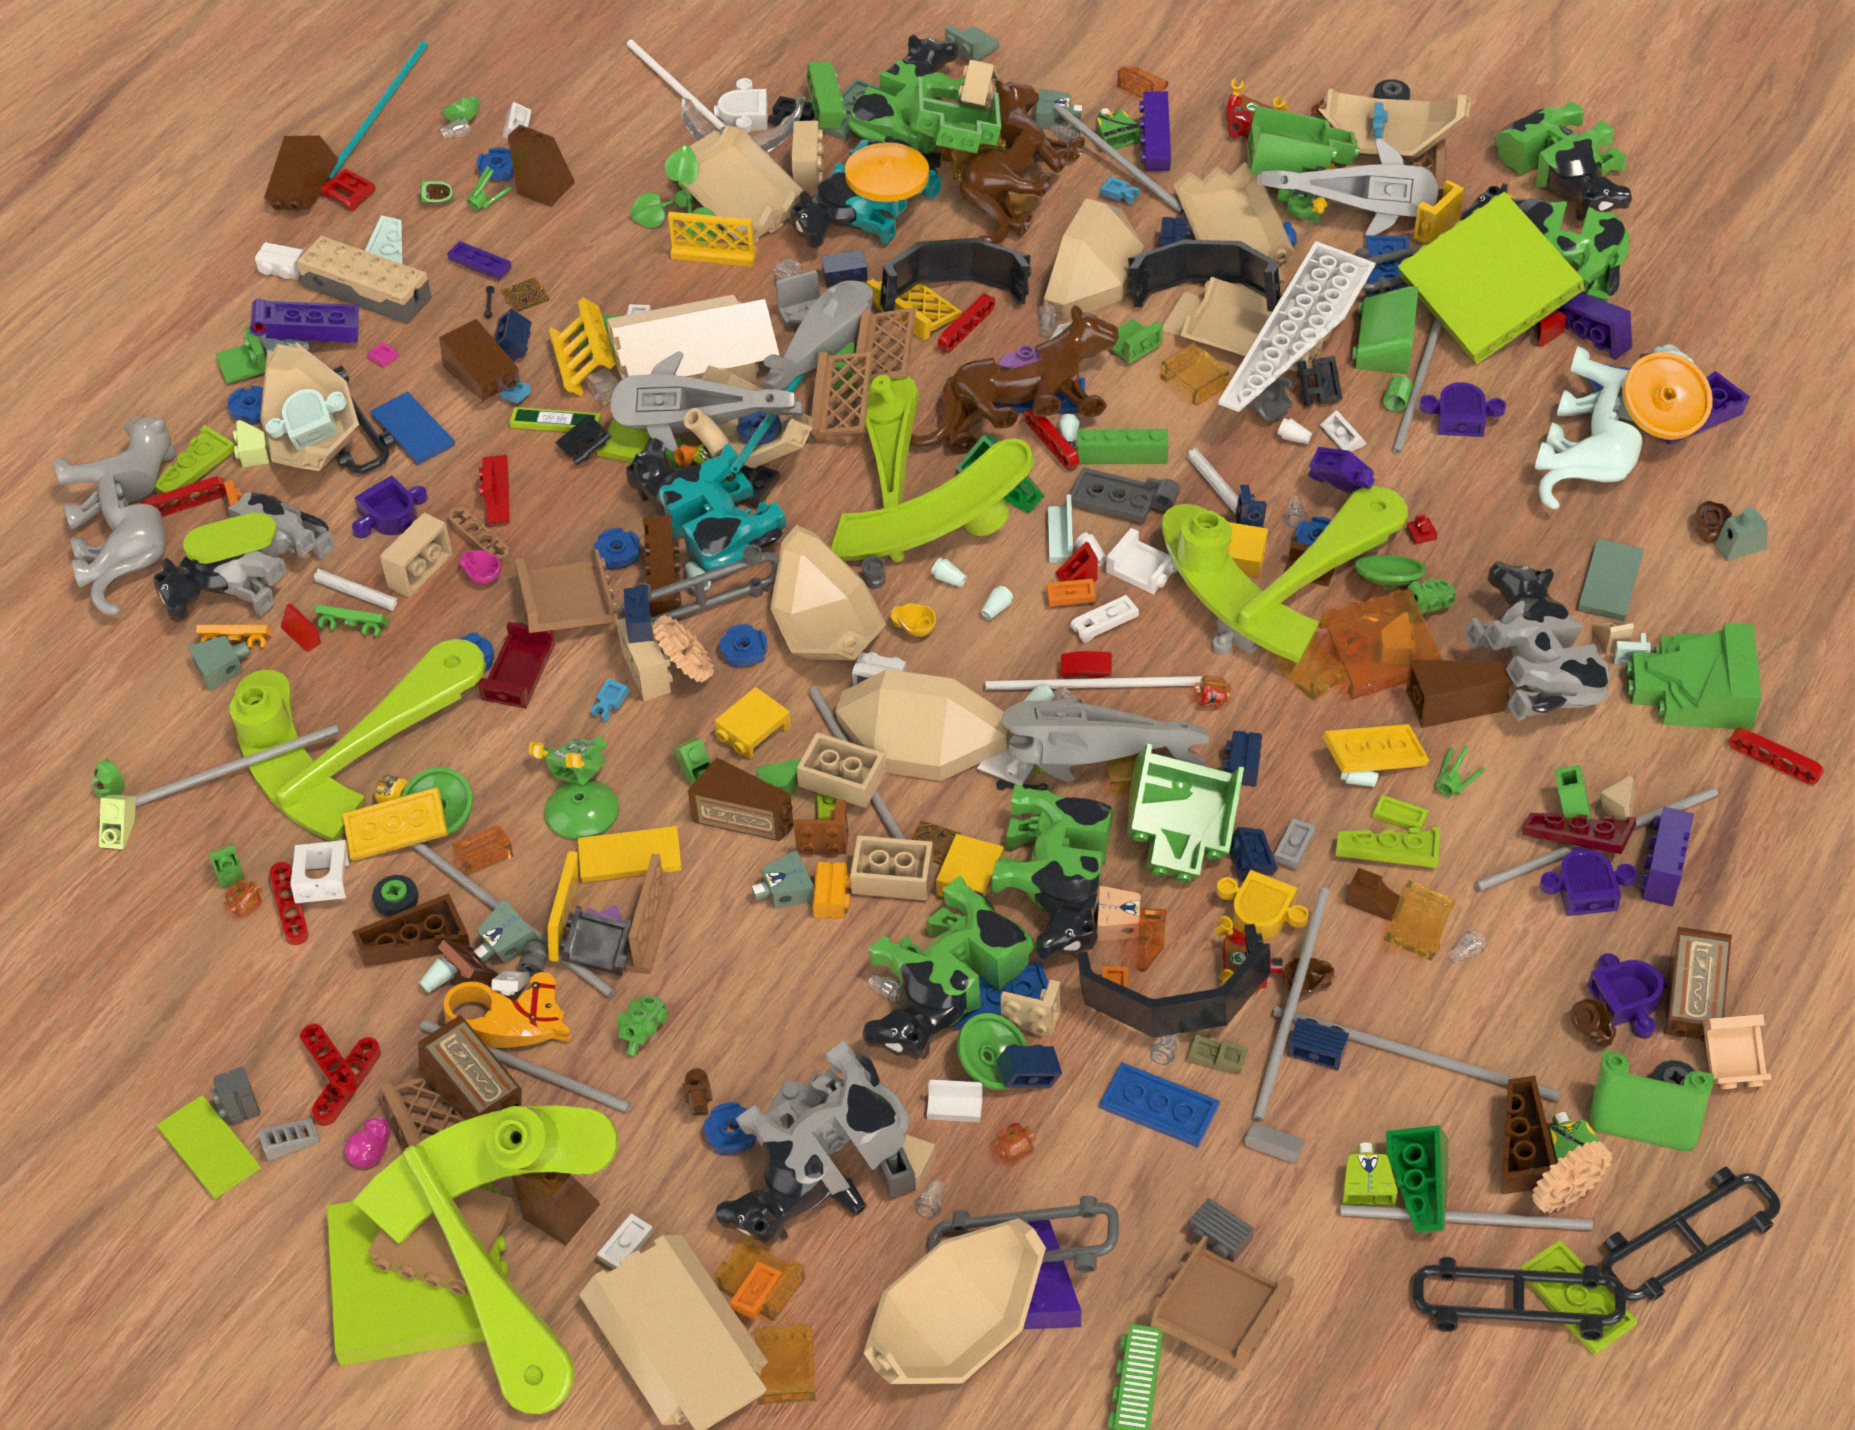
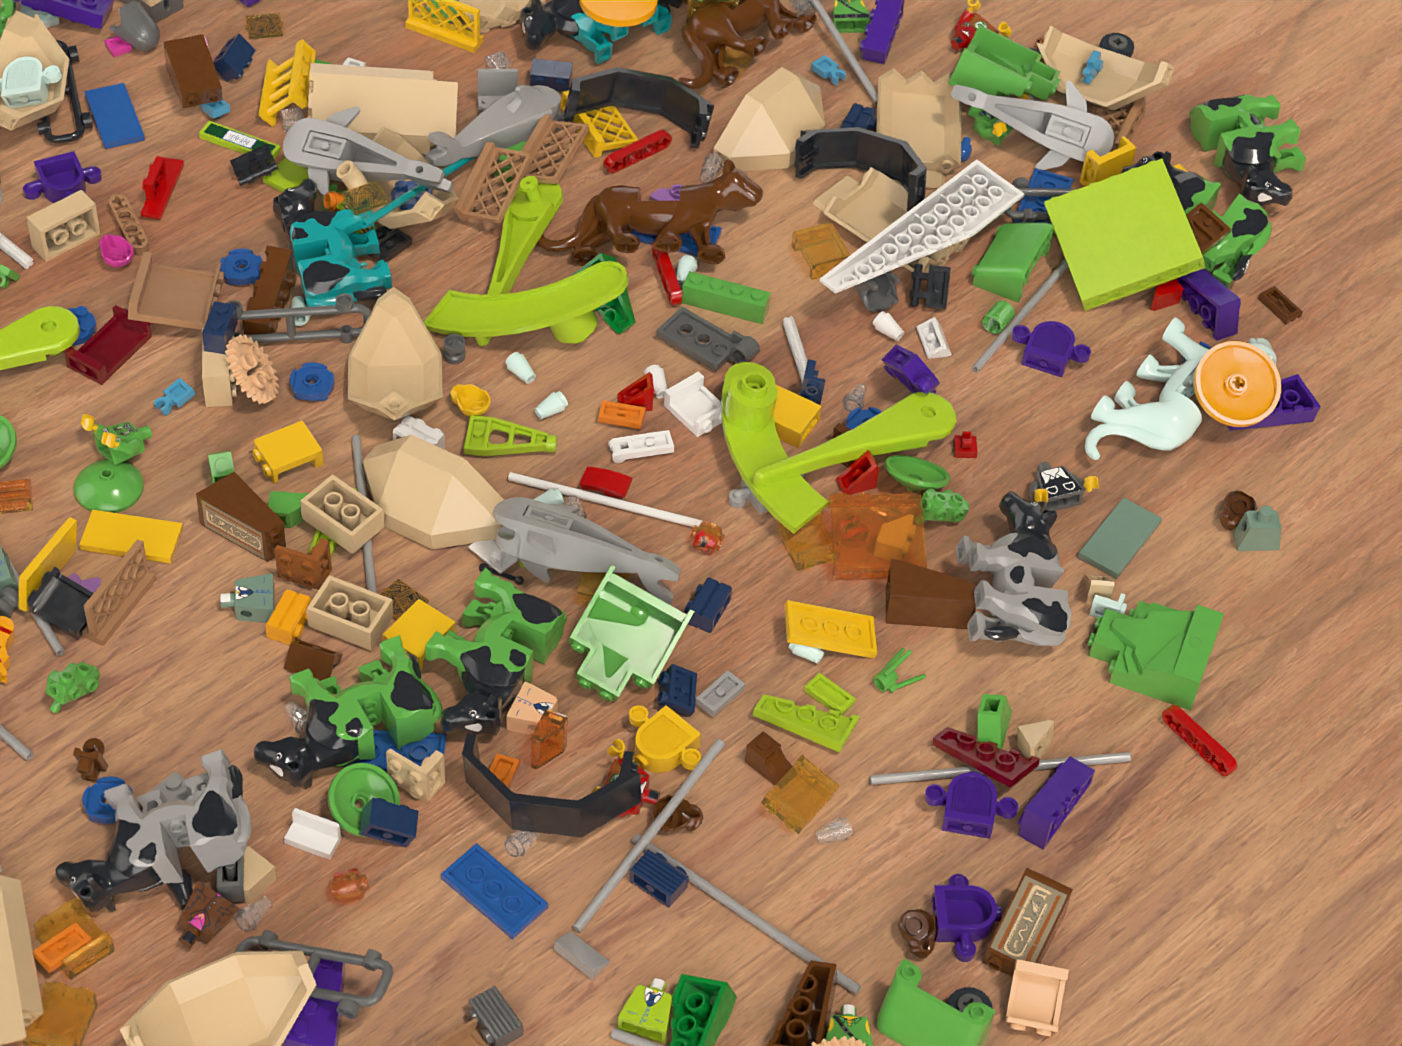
camera: 10 degrees right, 0 degrees up
black hinge [484,286,495,318] -> none
light aqua panel [1048,495,1073,563] -> none
bright green bracket [1110,319,1163,364] -> none
olive slope [1187,1034,1248,1073] -> none
none -> dark grey hair [109,1,160,52]
none -> reddish brown torso [177,881,239,948]
none -> reddish brown panel [284,640,342,681]
none -> clear yellow piece [341,181,389,215]
none -> lime plate [464,415,557,456]
none -> red slope [836,450,879,496]
none -> torso [1028,462,1099,511]
none -> reddish brown wing [1186,202,1231,255]
none -> reddish brown tile [1258,286,1303,324]

